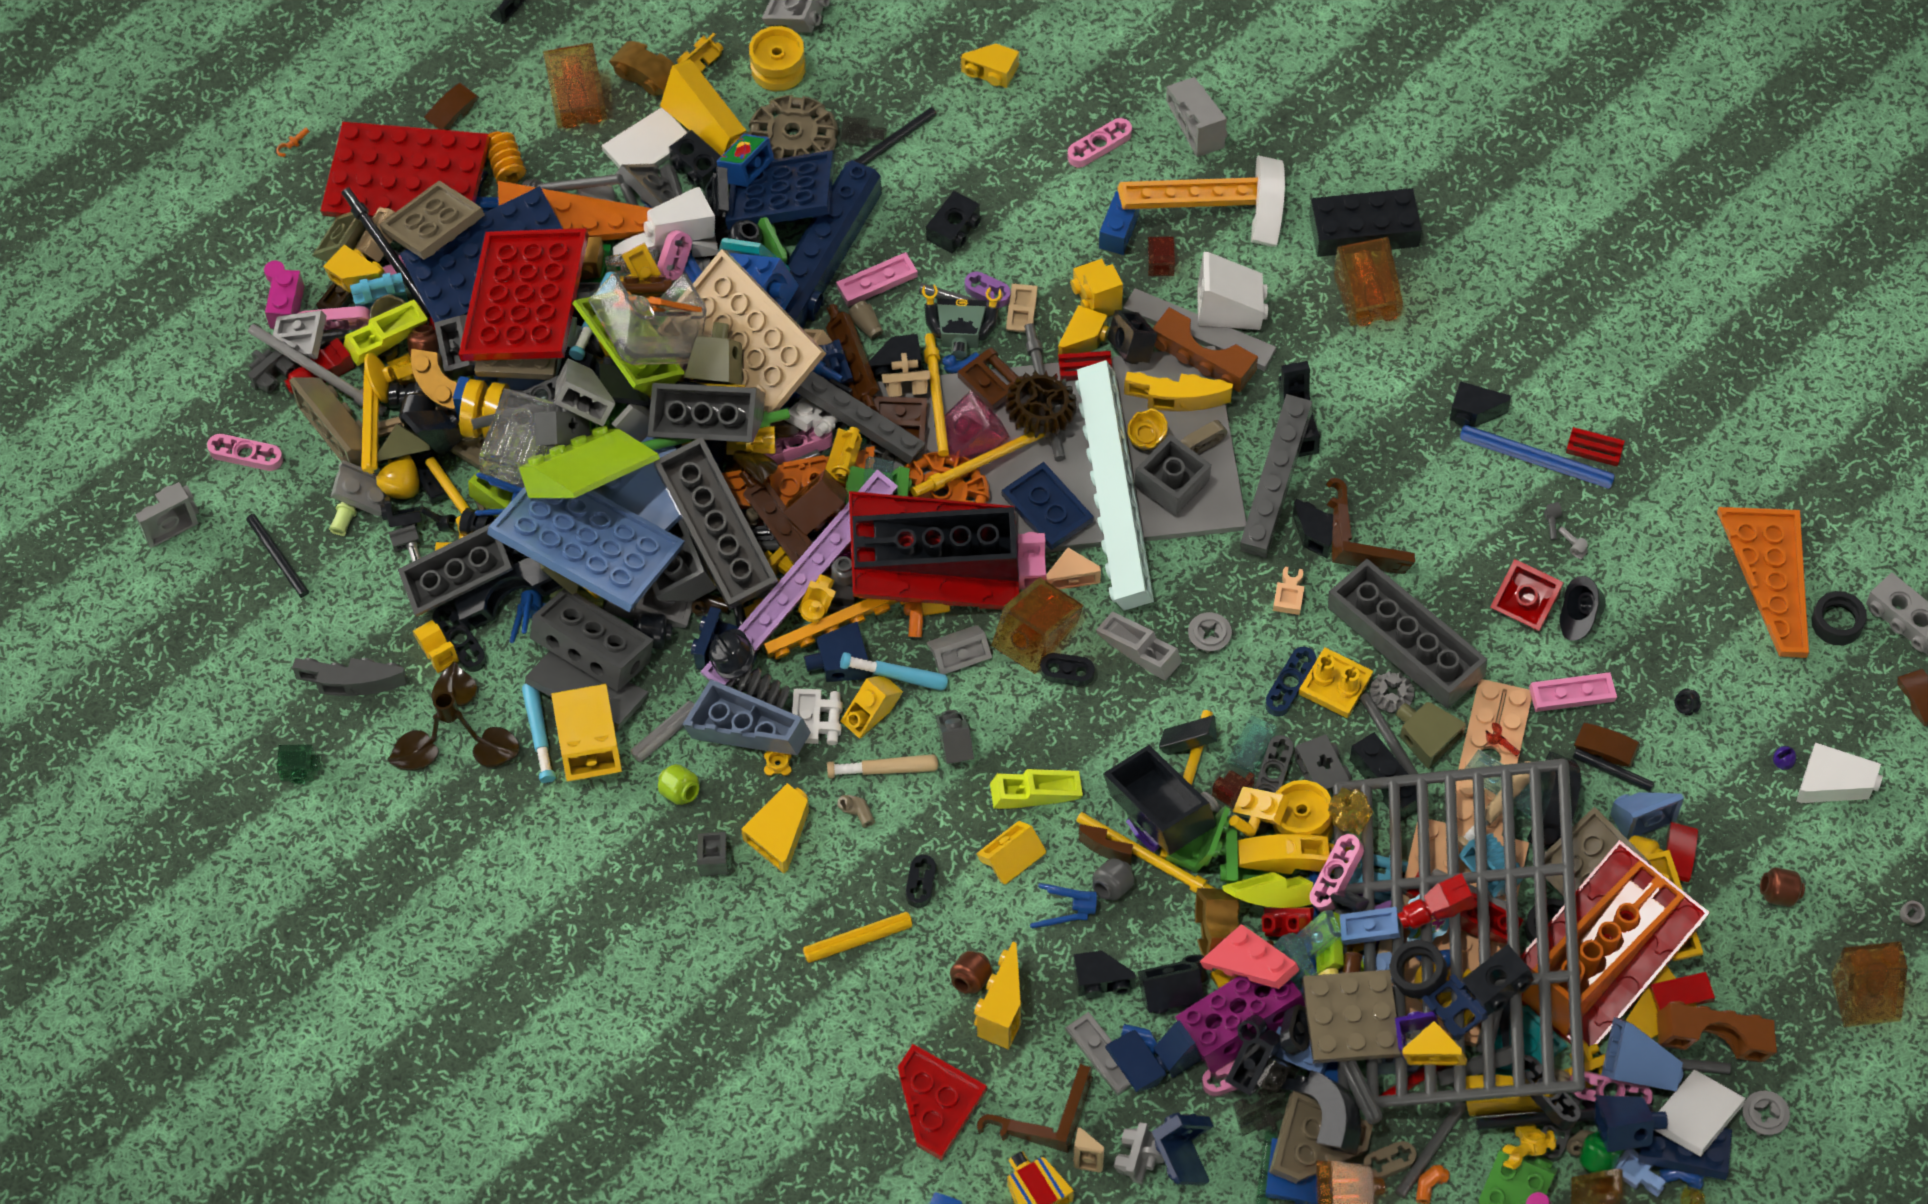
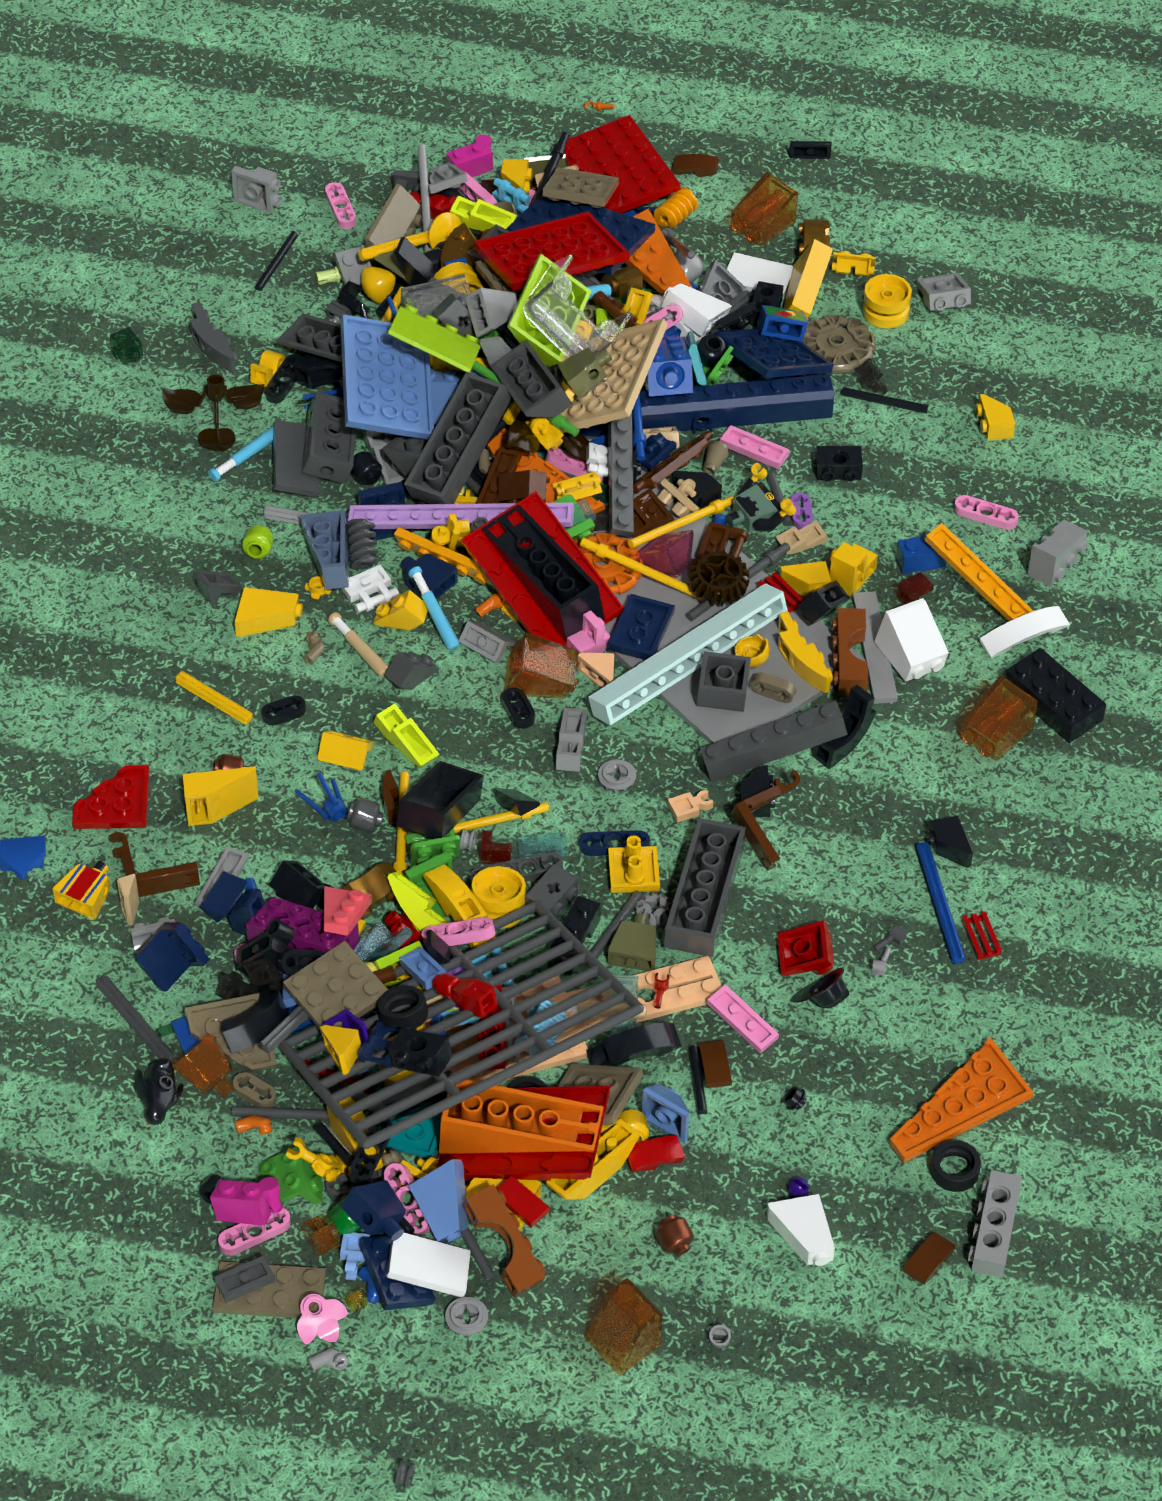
camera: 55 degrees right, 10 degrees down
yellow slope [551,684,622,782] -> none
orange flag [614,290,702,315] -> none
black piece [708,629,755,679] -> none
black slope [1073,950,1136,998] -> none
yellow plate [1229,786,1290,837] -> none
clear yellow brick [1328,787,1373,836] -> none

